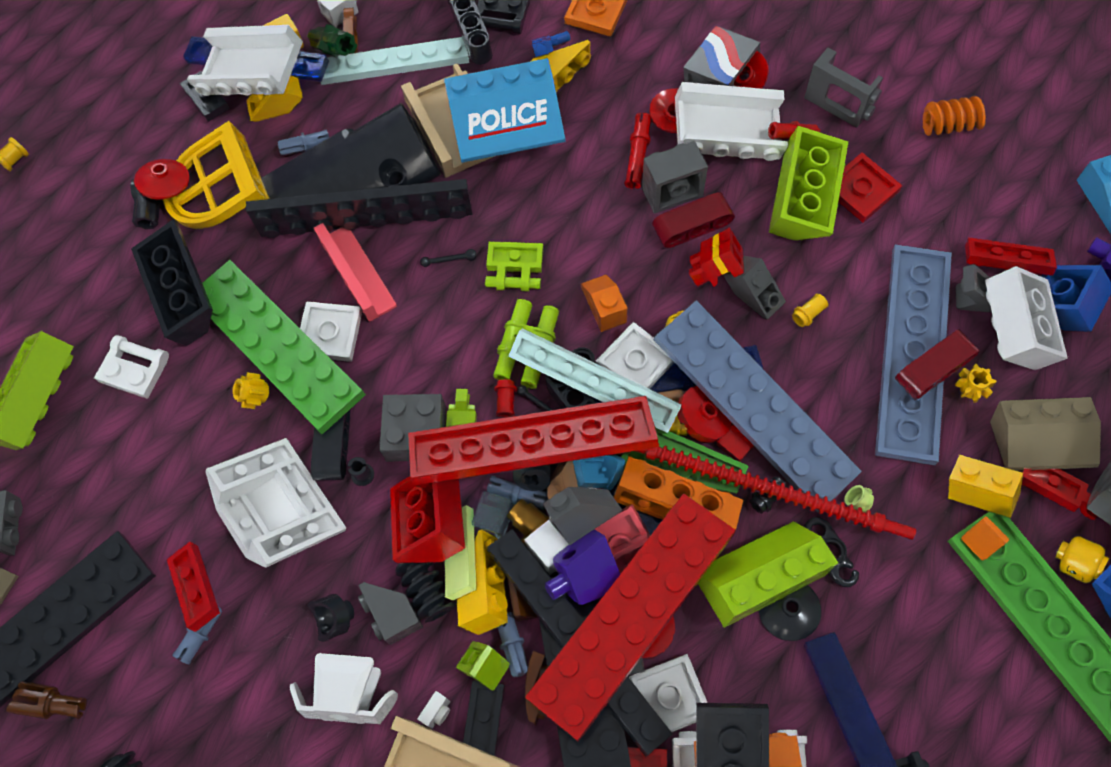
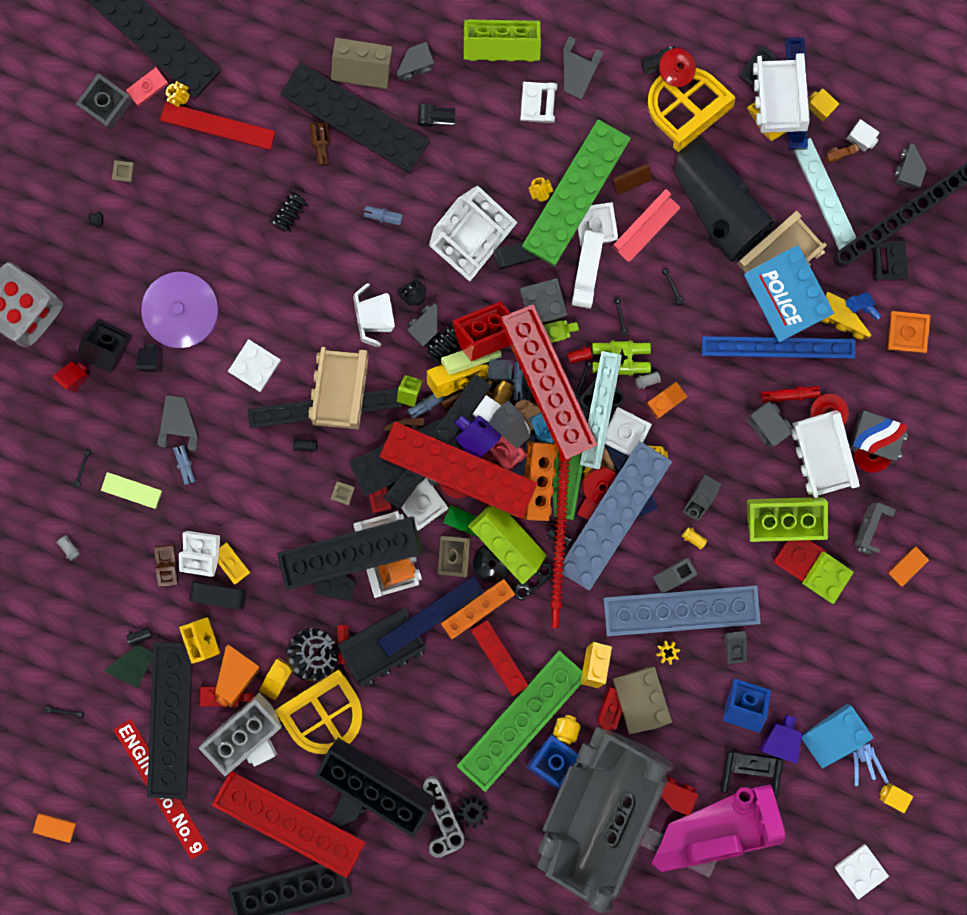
camera: 65 degrees right, 20 degrees up
black slope [131,219,213,346] -> none
red plate [166,541,220,632] -> none
black plate [246,179,473,238] -> none
sand blue axle [278,129,329,156] -> none
dark green piece [307,24,357,58] -> none
black pin [348,457,375,486] -> none
white plate [417,691,450,729] -> none
lime plate [485,241,543,291] -> none
dark red beam [652,192,735,248] -> none
red hips [689,227,744,287] -> none
red axle [768,121,820,139] -> none
yellowish green plate [844,485,874,512] -> none
dark red beam [895,329,980,400] -> none
orange piece [923,96,986,136] -> none
orange slope [961,516,1009,561] -> none
red plate [965,237,1057,276] -> none
white brick [985,266,1068,370] -> none
none -> black piece [417,104,455,127]
none -> dark tan slope [437,536,470,577]
none -> orange brick [441,578,515,639]
none -> green slope [443,505,478,537]
none -> red brick [471,619,529,696]
none -> dark grey flag [563,37,603,100]
none -> white beam [572,230,604,309]
none -> reddish brown slope [612,164,651,195]
none -> black hinge [614,297,628,336]
none -> light grey pin [635,371,661,390]
none -> dark grey slope [652,557,698,593]
none -> blue plate [701,336,855,359]
none -> lime plate [802,551,854,604]
none -> orange tile [888,546,929,587]

